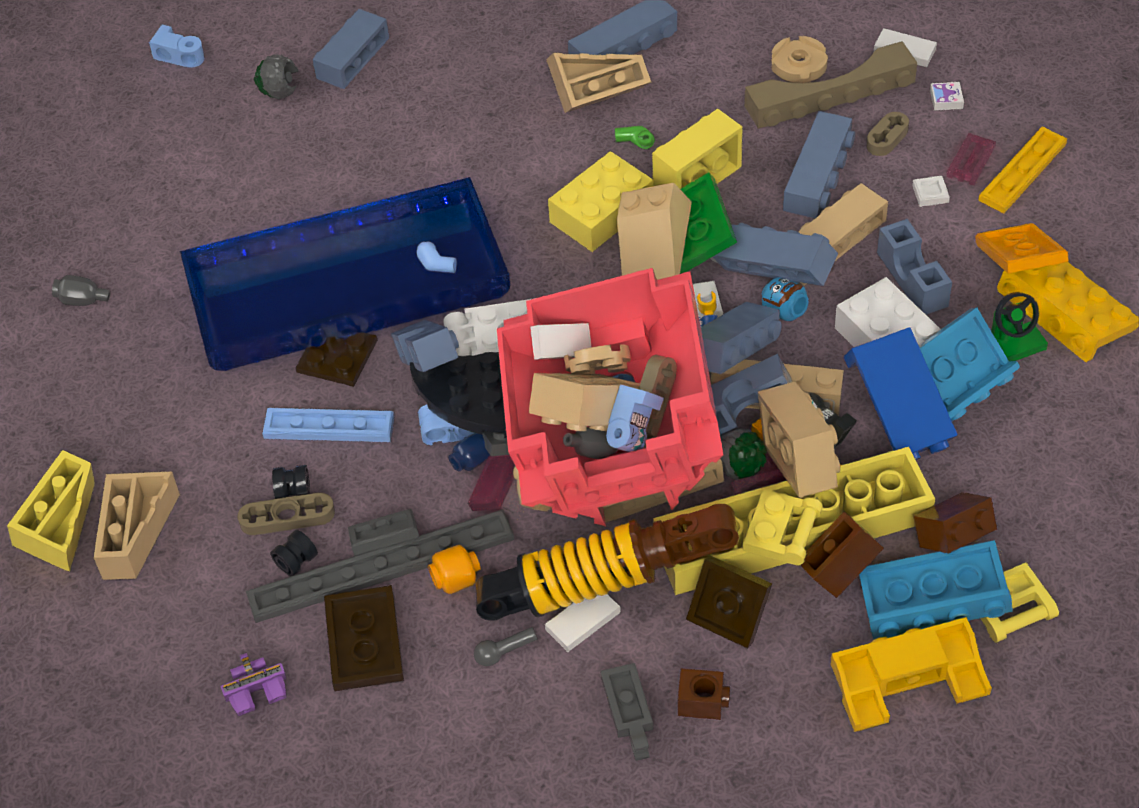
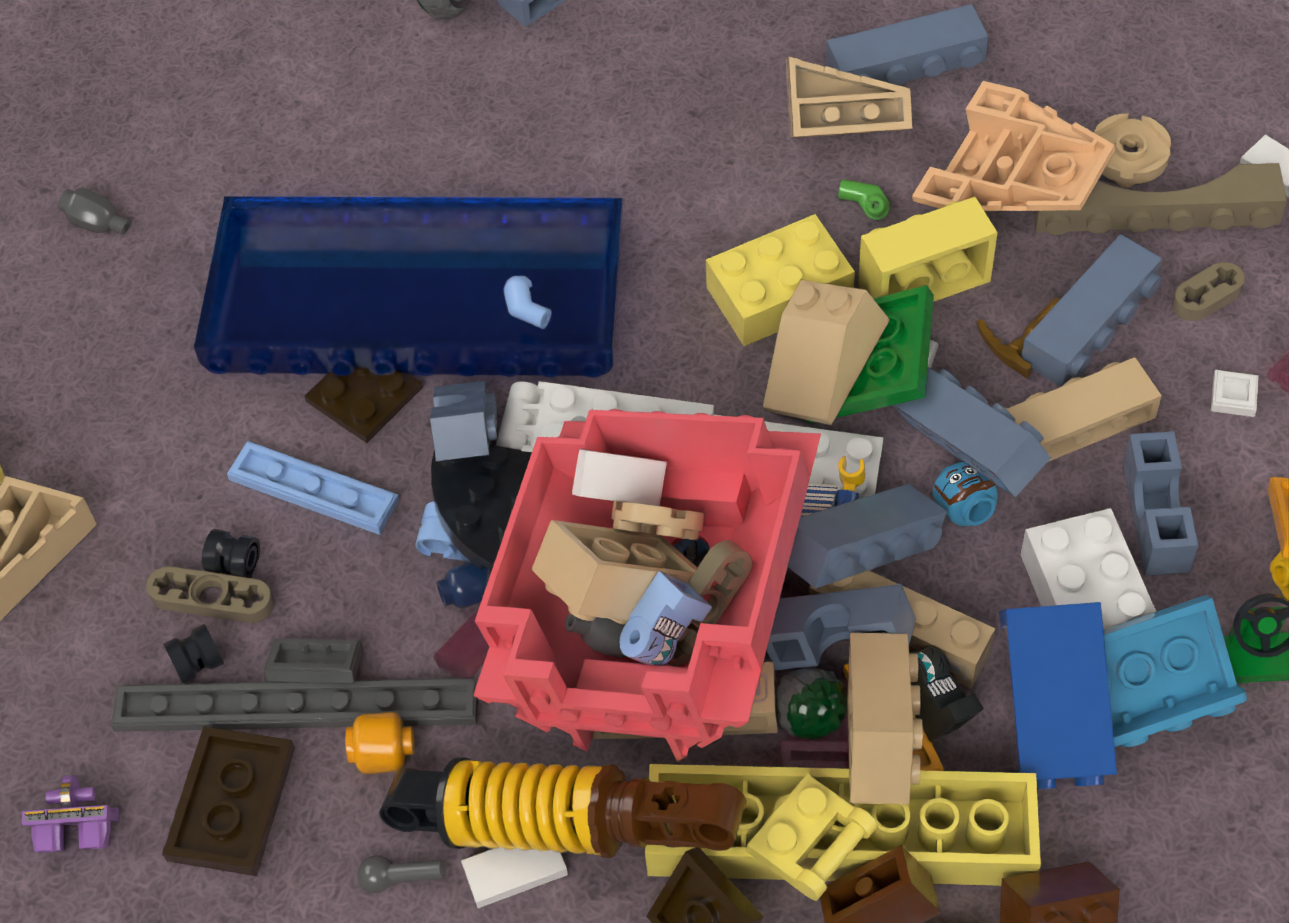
camera: 20 degrees right, 5 degrees up
none -> light nougat wedge [912,81,1115,211]
none -> pearl gold piece [977,297,1060,379]

